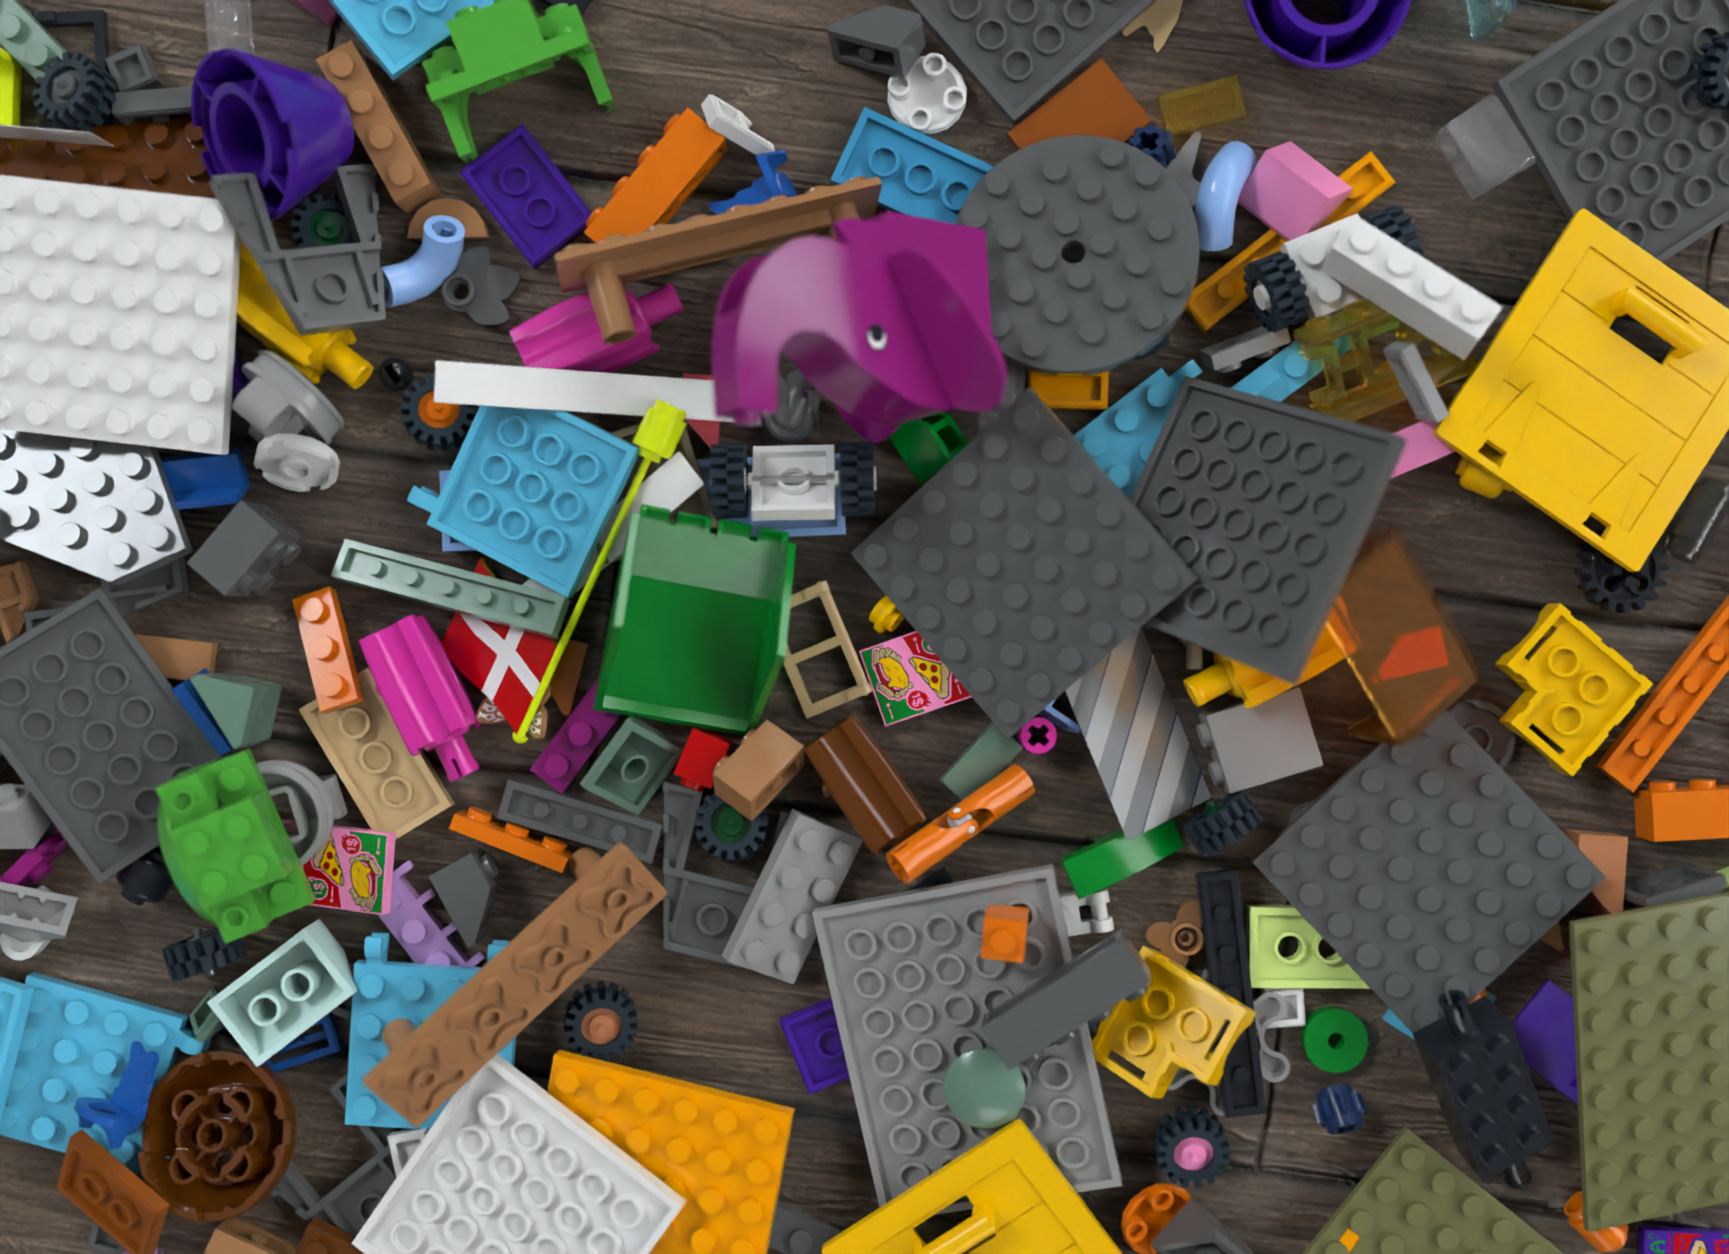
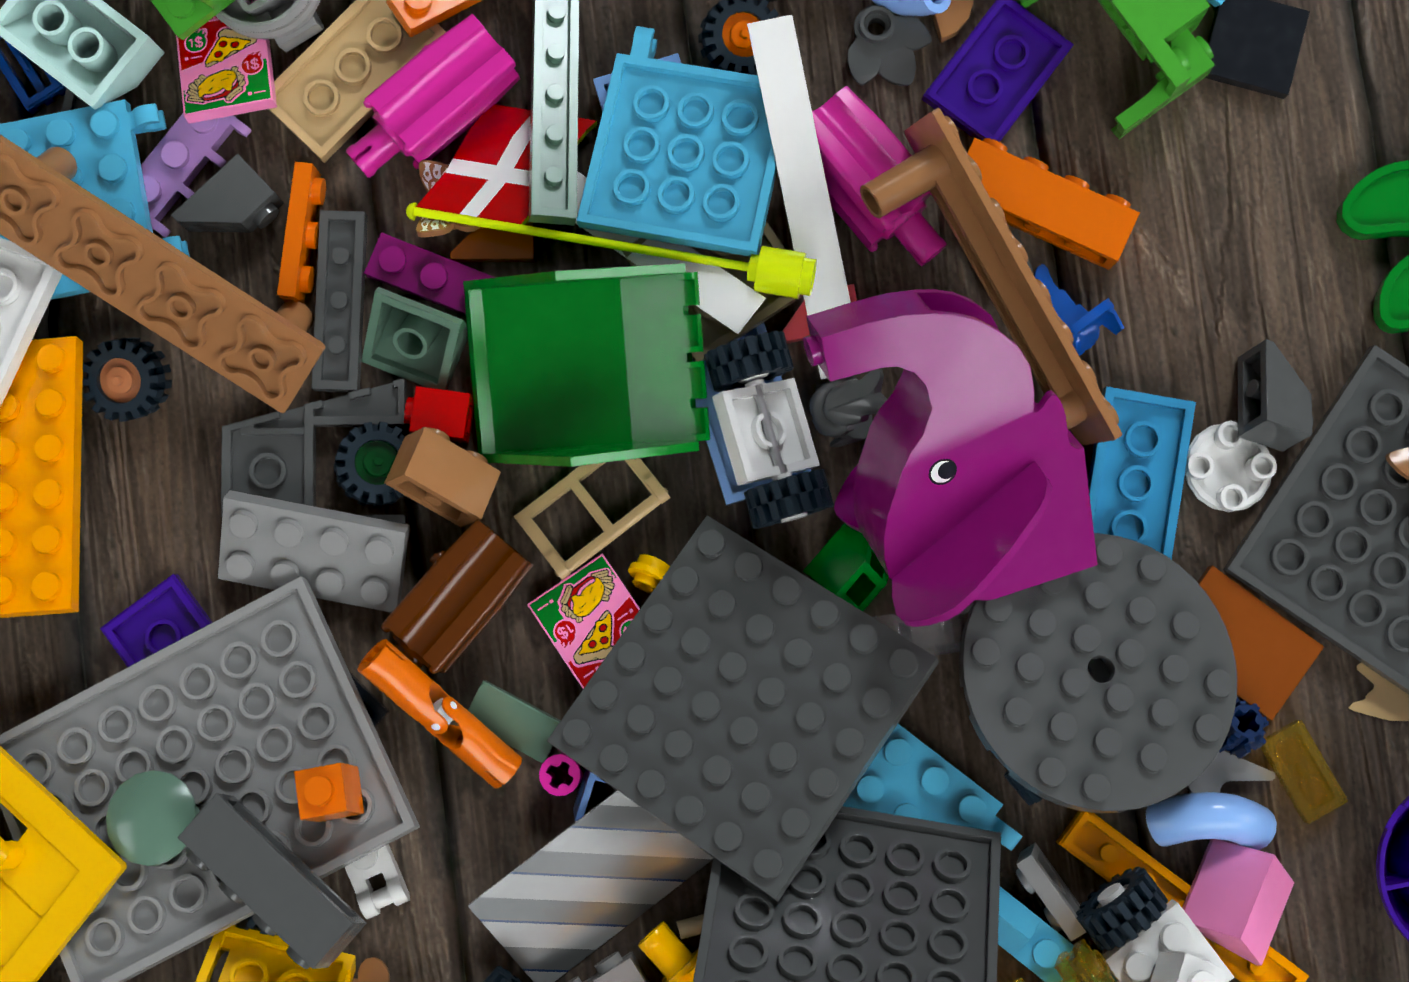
camera: 80 degrees right, 5 degrees down
white tile [701,94,775,155] -> none
light orange tile [1027,369,1109,411] -> none
green slope [1059,819,1184,900] -> none

